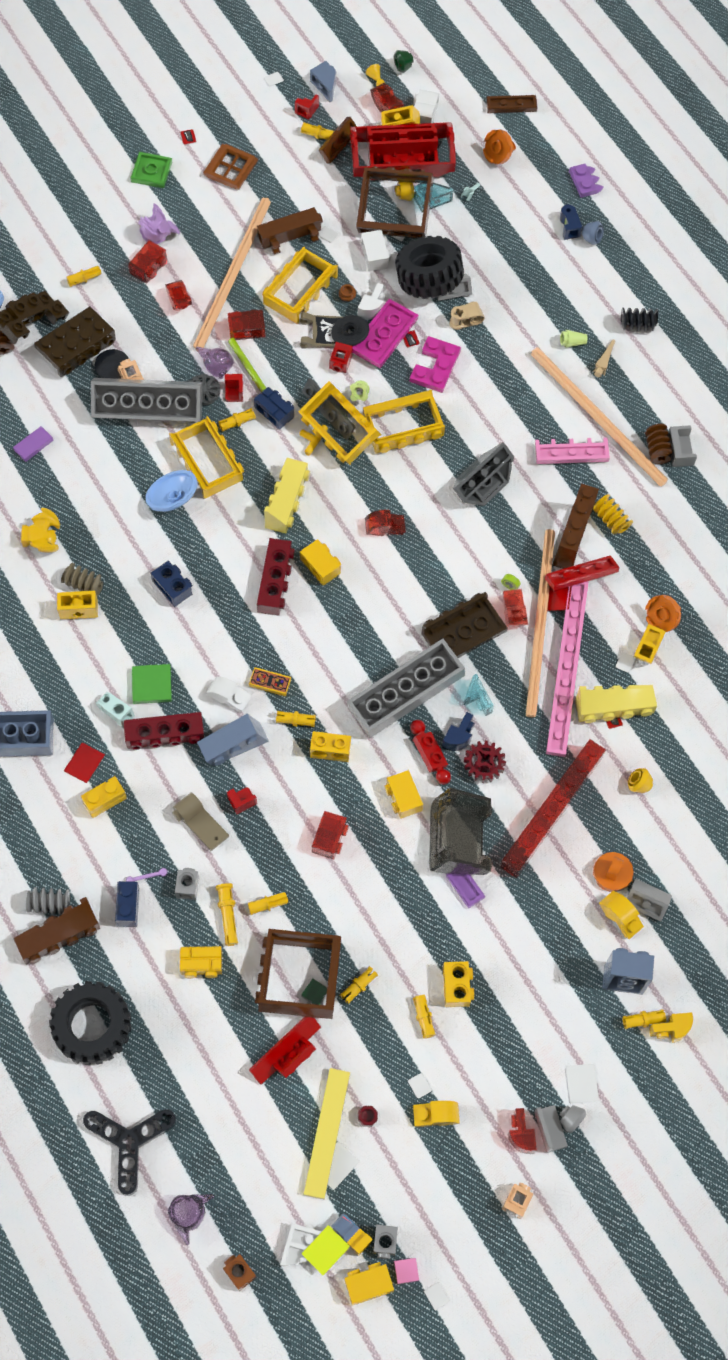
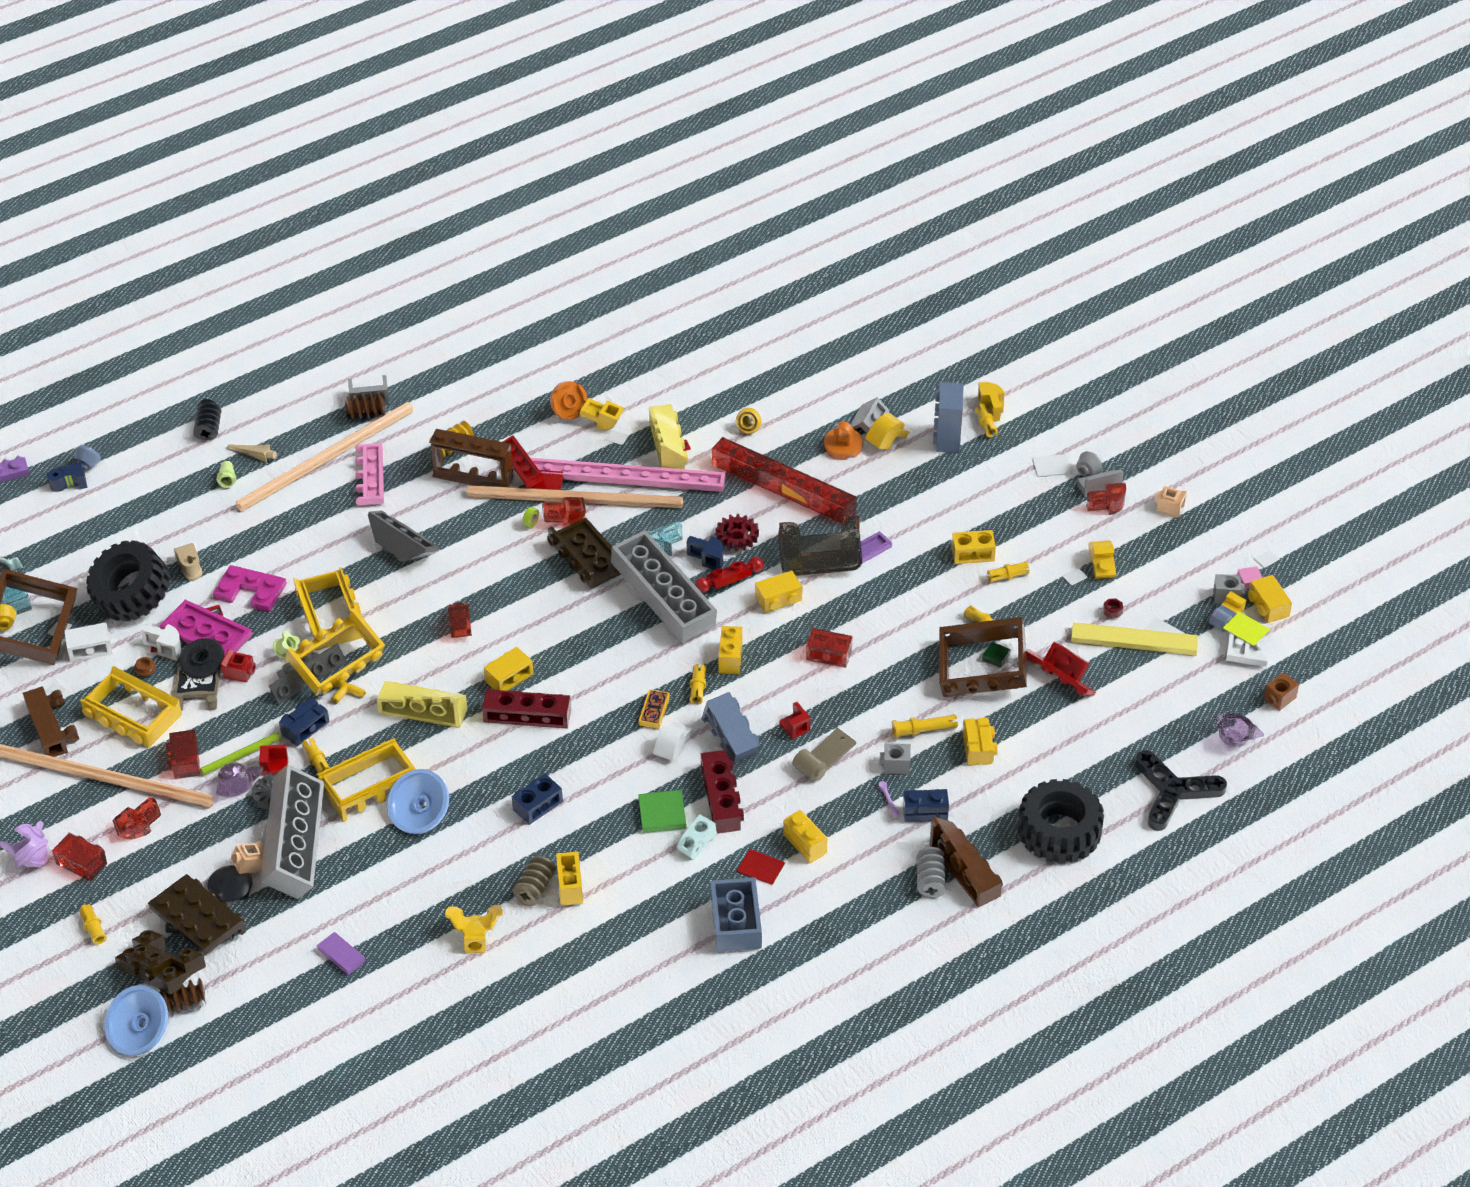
camera: 90 degrees left, 20 degrees down
yellow axle [247,892,288,915] -> none

